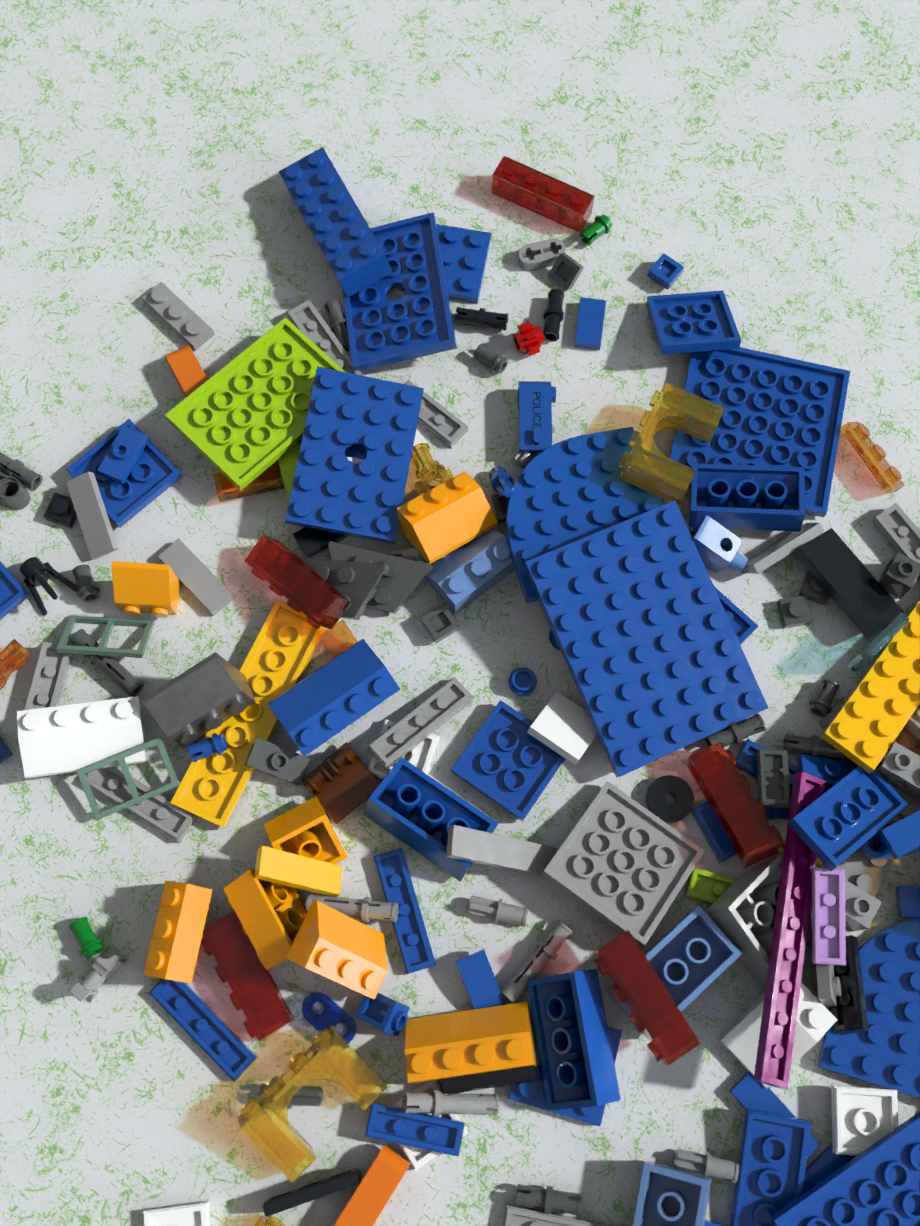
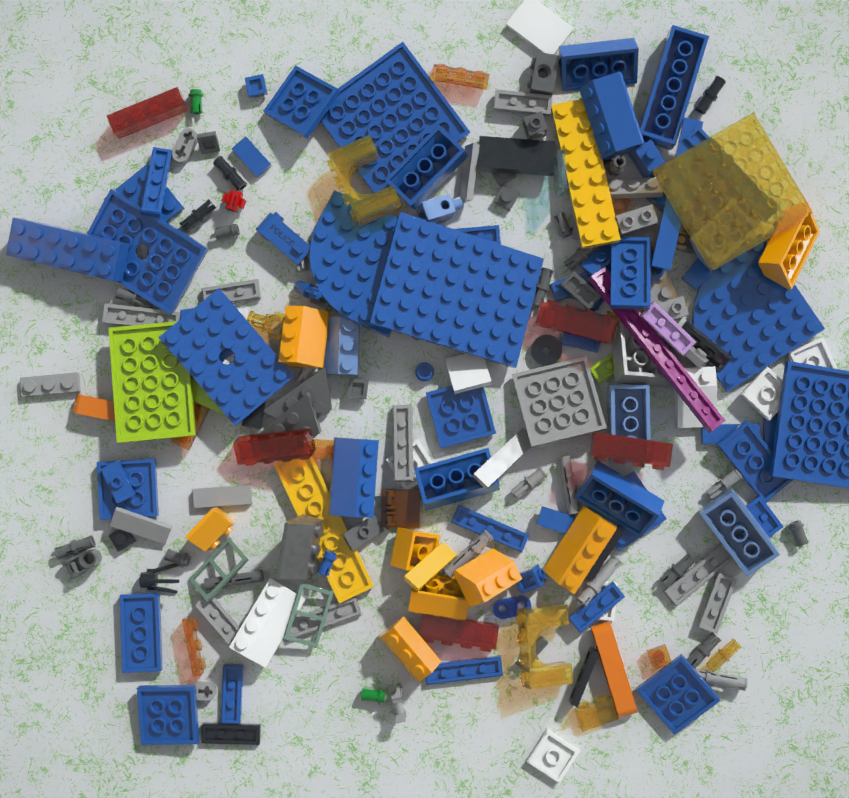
camera: 45 degrees left, 15 degrees up
none -> blue tile [141,147,172,218]

